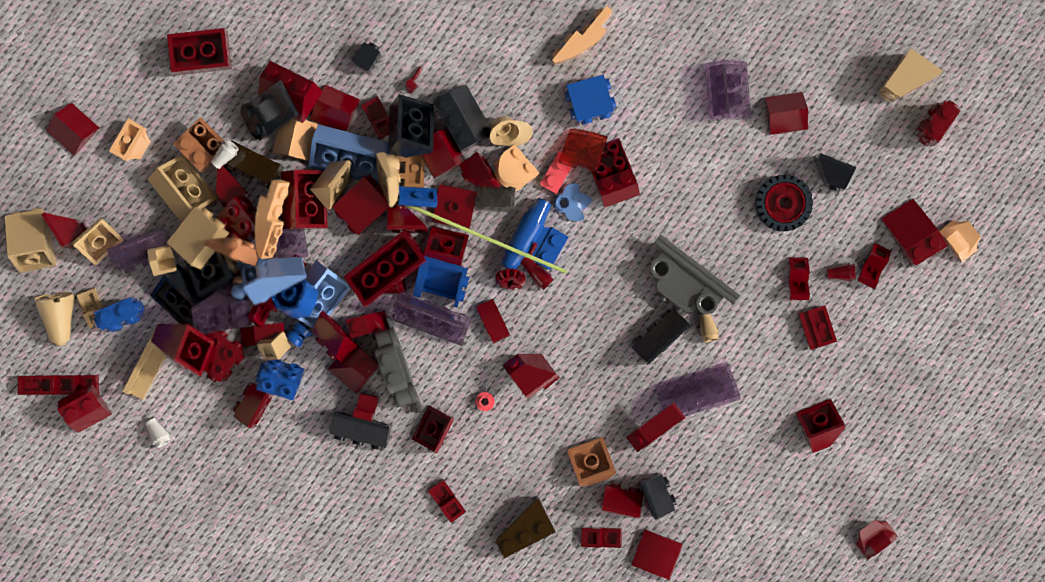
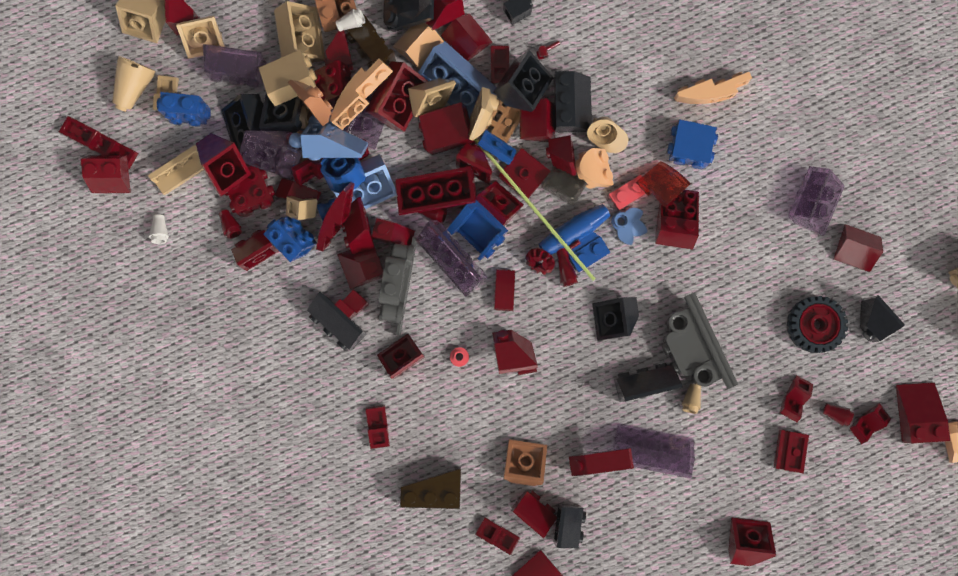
camera: 20 degrees right, 5 degrees down
tan panel [147,245,176,276] -> none
none -> dark red cone [218,209,242,239]
none -> dark red slope [316,182,354,252]
none -> black slope [592,297,639,341]

